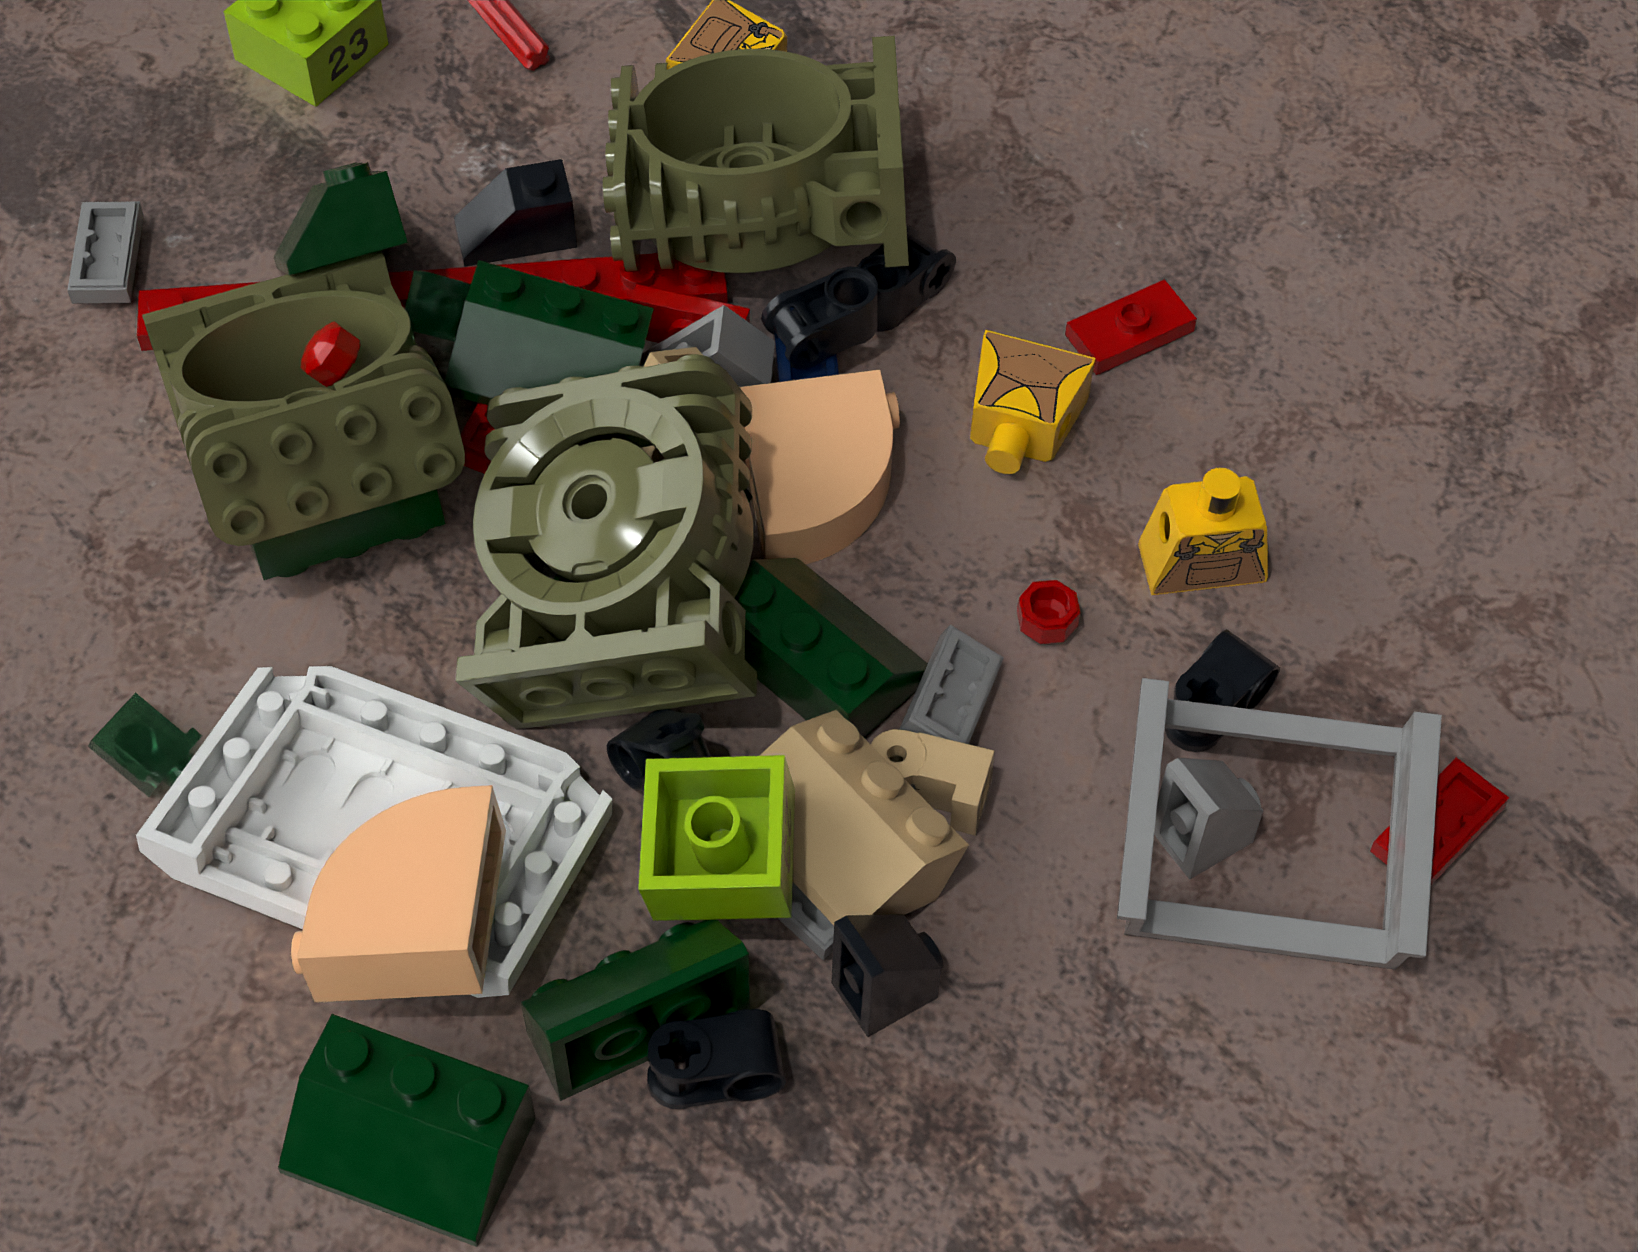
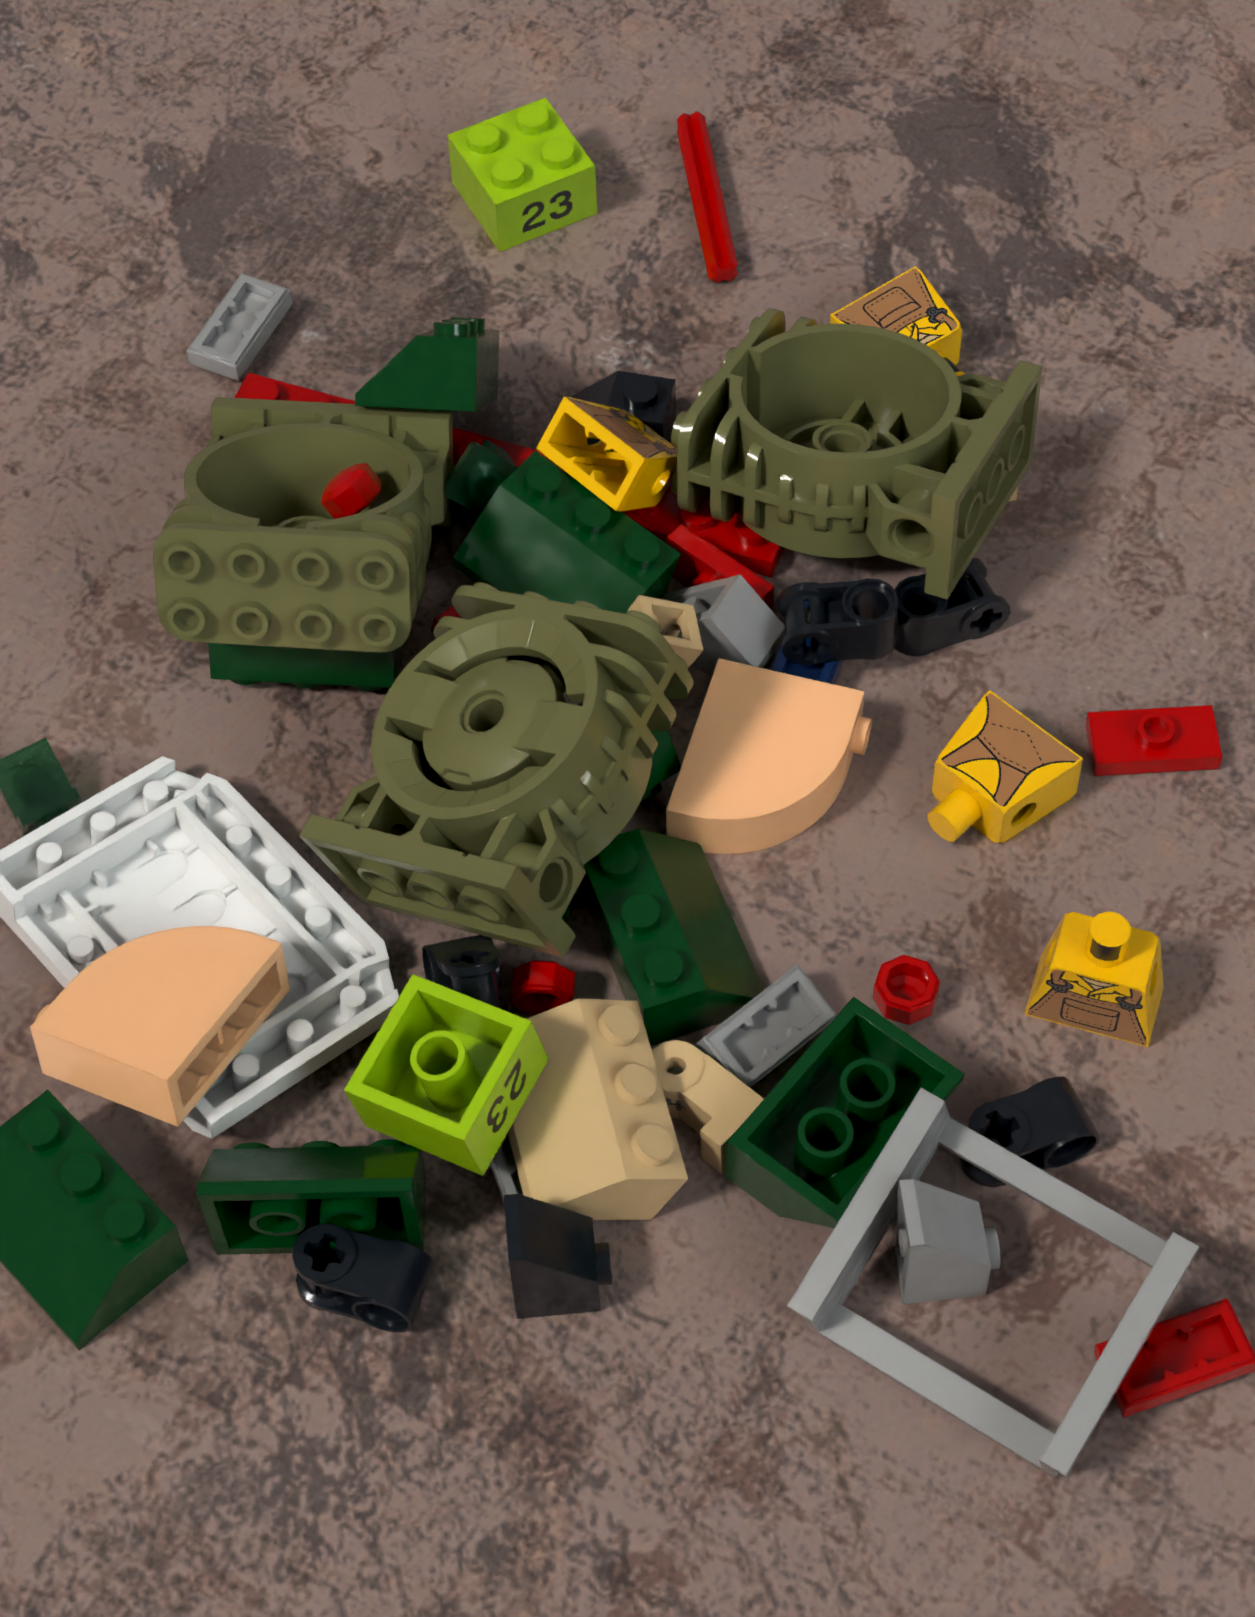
camera: 30 degrees right, 0 degrees up
none -> red tile [511,960,576,1016]
none -> yellow torso [536,397,677,511]
none -> dark green slope [725,996,965,1228]

